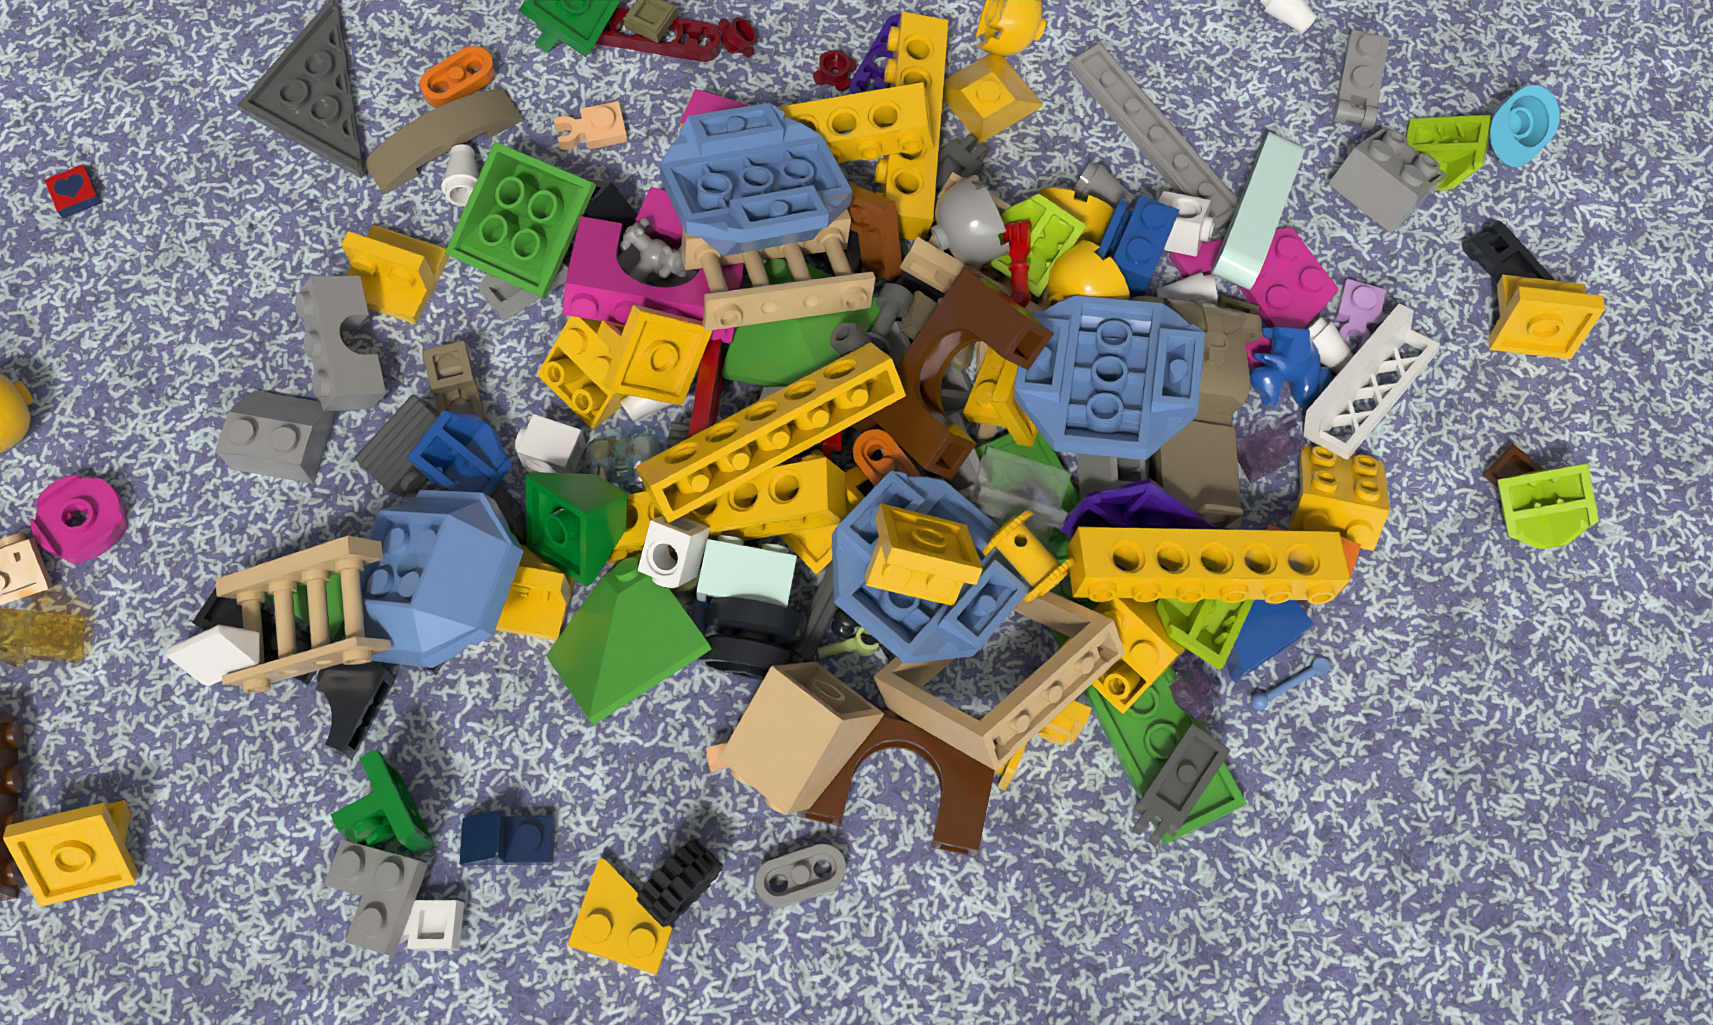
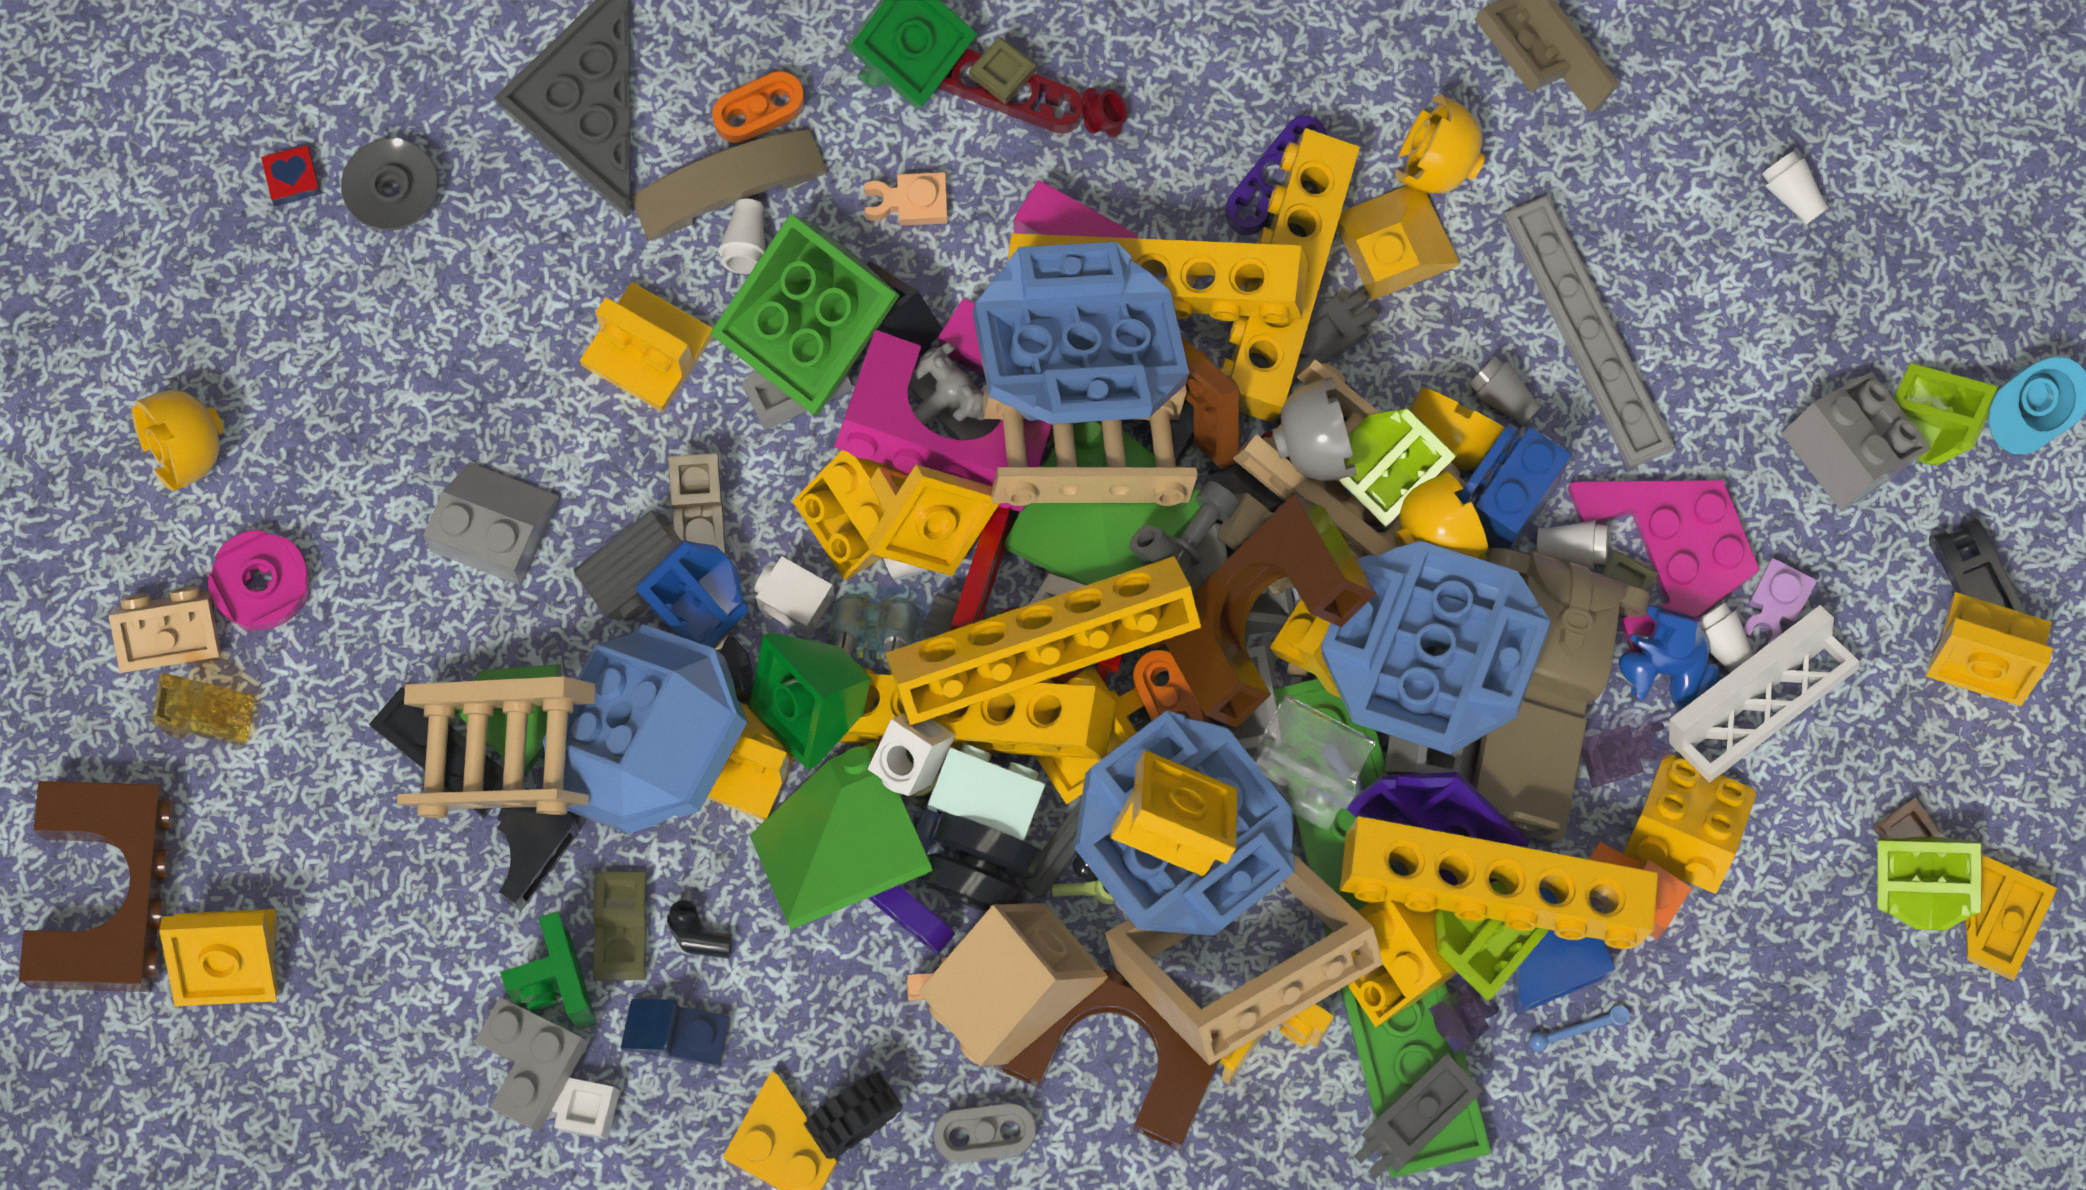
camera: 15 degrees right, 5 degrees up
white slope [166,625,259,686] -> none
light grey arch [295,276,386,412] -> none
dark red plate [813,50,856,91] -> none
yellow hose [983,510,1075,603] -> none
red piece [1003,220,1031,308] -> none
white brick [1158,191,1215,257] -> none
light aqua beam [1211,132,1305,290] -> none
light grey plate [1332,29,1389,130] -> none
none -> dark grey dish [341,138,438,231]
none -> olive slope [593,872,647,981]
none -> black arm [667,900,733,959]
none -> dark purple beam [867,885,955,955]
none -> yellow wing [1965,855,2058,981]

